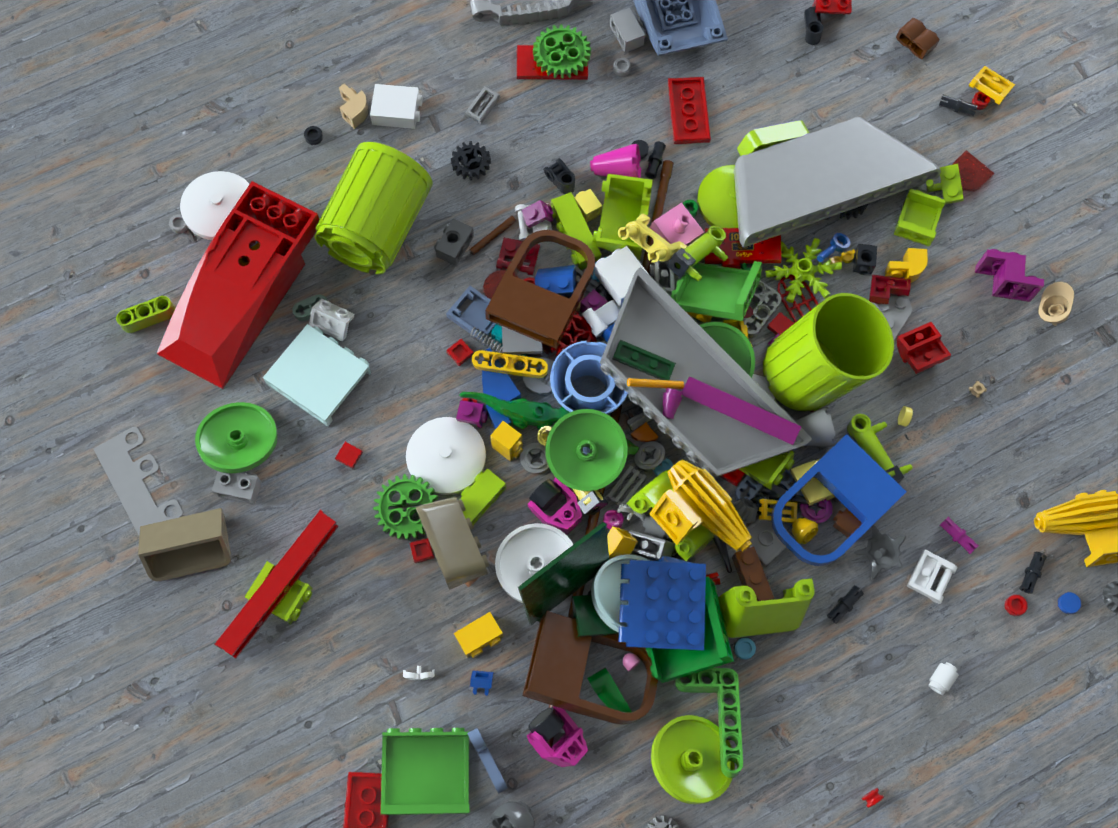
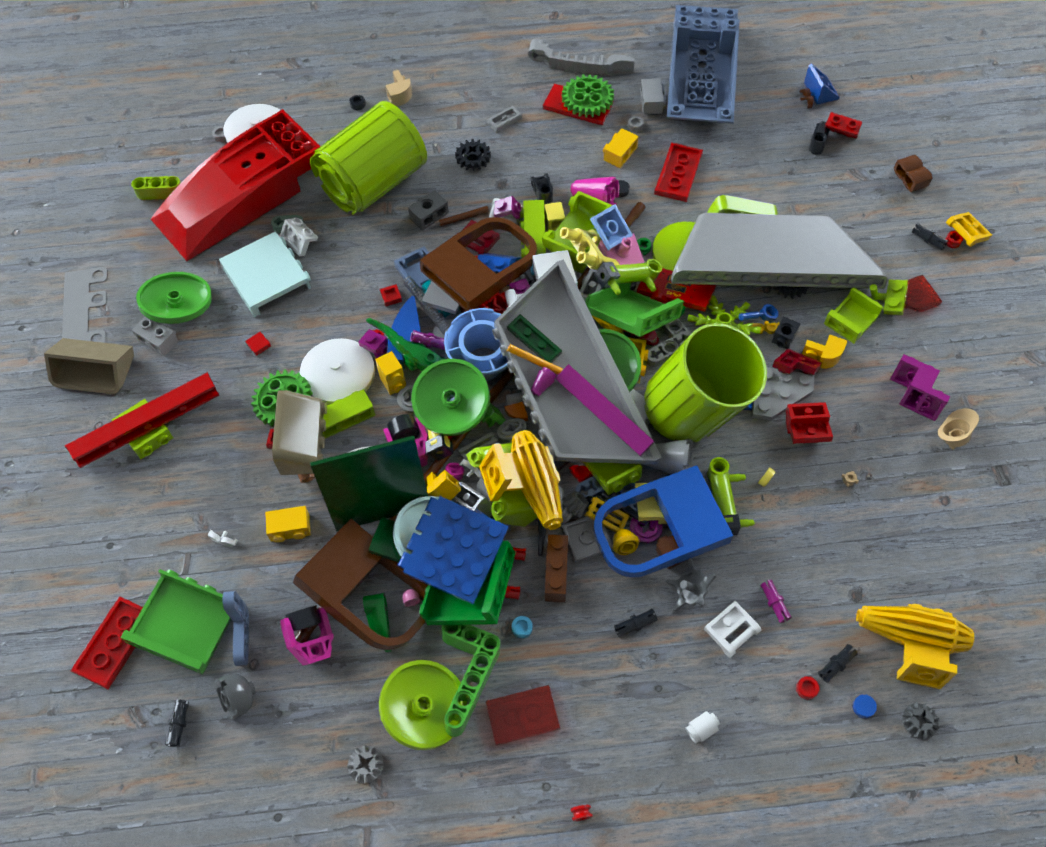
camera: 25 degrees right, 10 degrees down
white brick [370,84,423,129] -> none
blue tile [470,671,494,696] -> none
yellow beam [472,350,548,378] -> none
black pin [645,141,666,179] -> none
lime windscreen [718,578,815,638] -> none
none -> magenta pin [410,330,445,350]
none -> clear red tile [486,685,560,746]
none -> light blue slope [590,204,633,250]
none -> yellow brick [603,128,639,168]

